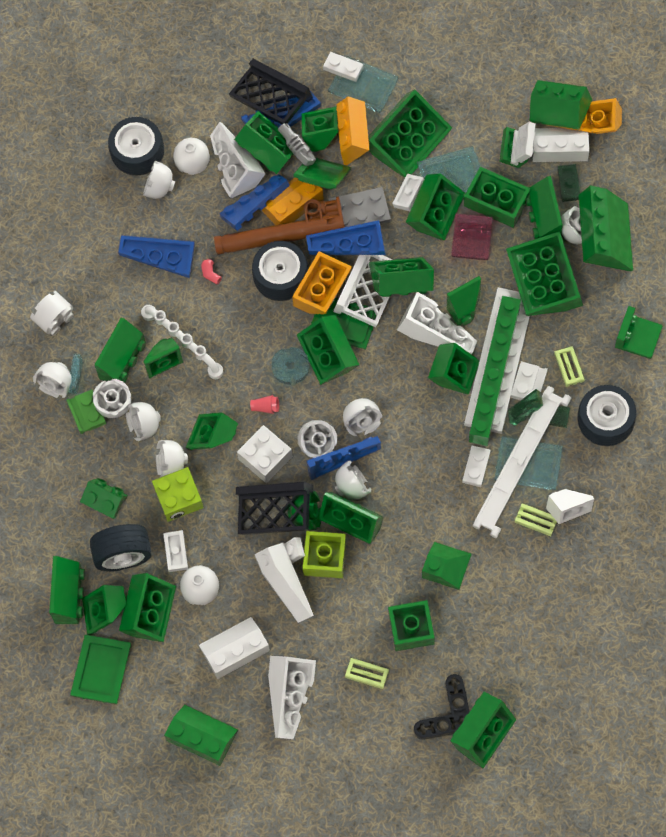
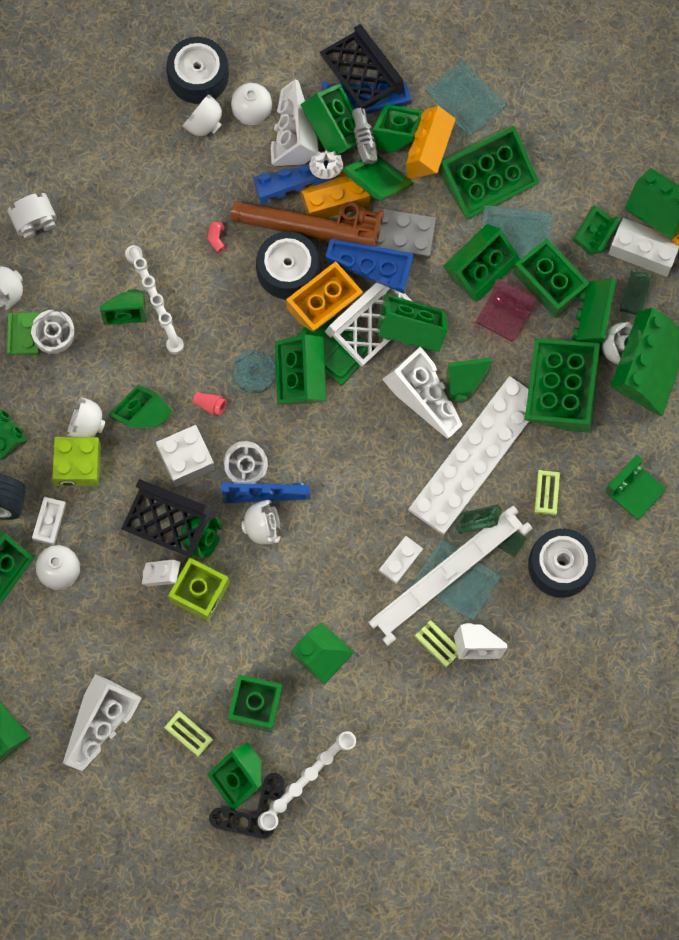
camera: 15 degrees right, 5 degrees up
clear light blue tile [69,354,84,396] -> none
green slope [94,317,146,383] -> none
blue wing [118,236,195,278] -> none
white cylinder [126,402,161,441] -> none
white slope [199,617,270,679] -> none
white wedge [255,543,314,623] -> none
green slope [319,492,383,544] -> none
white plate [323,52,364,82] -> none
white cylinder [343,398,382,436] -> none
white plate [392,174,424,211] -> none
green slope [428,343,480,394] -> none
green slope [450,692,516,769] -> none
green brick [469,296,521,446] -> none
white plate [510,361,548,405] -> none
white plate [511,121,535,166] -> none
none -> green slope [207,743,261,810]
none -> white bar [258,731,356,831]
none -> white gear [309,149,343,179]

